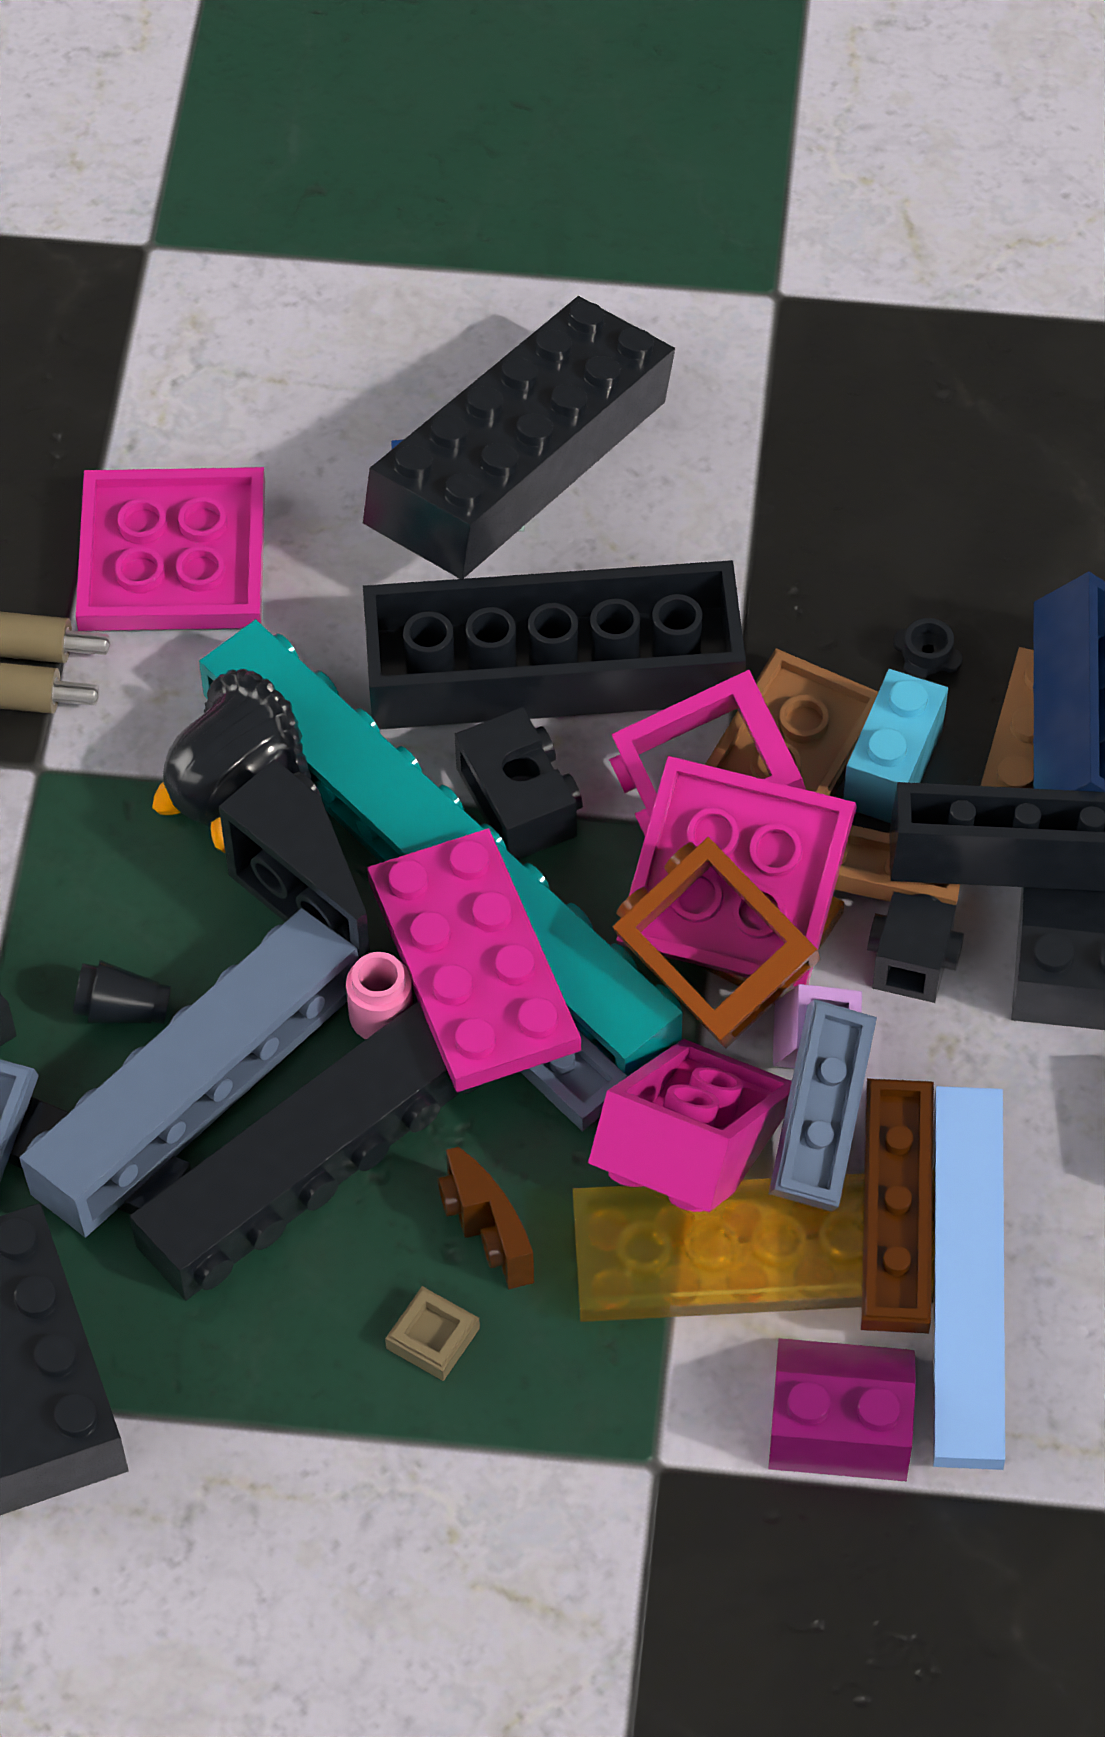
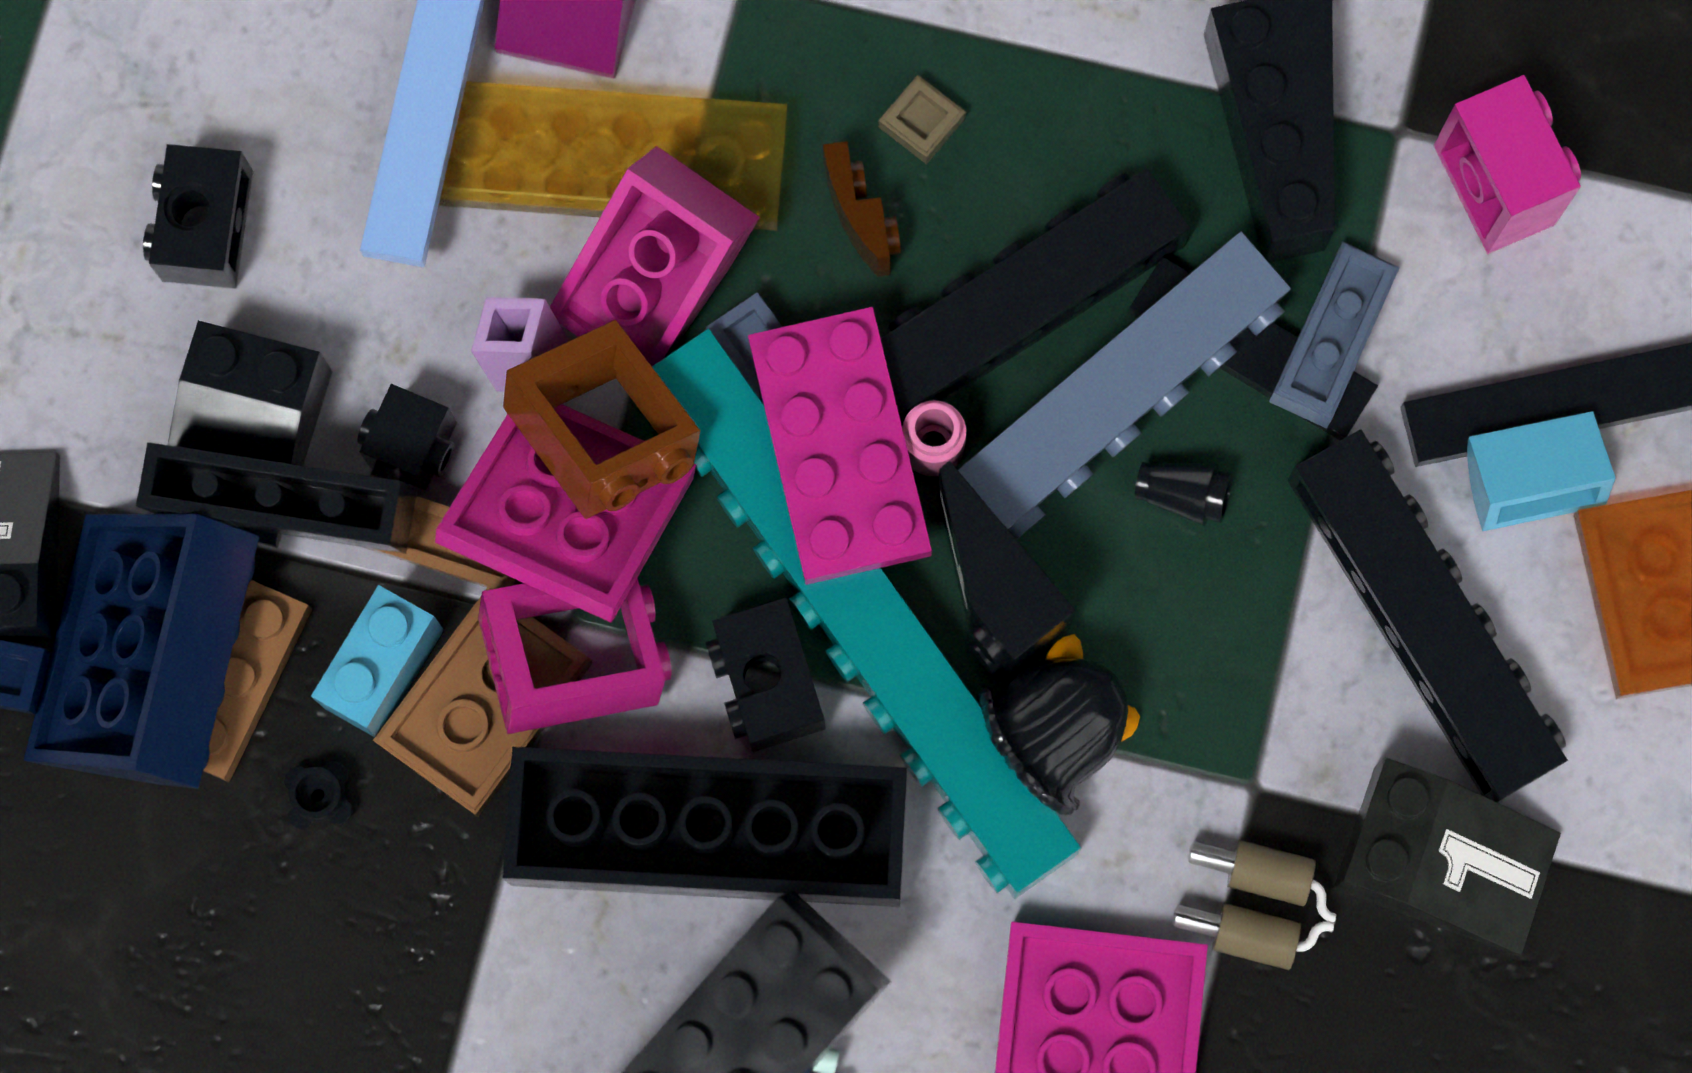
camera: 170 degrees left, 20 degrees up
sand blue tile [768,999,877,1212] -> none
reddish brown tile [860,1078,934,1334] -> none

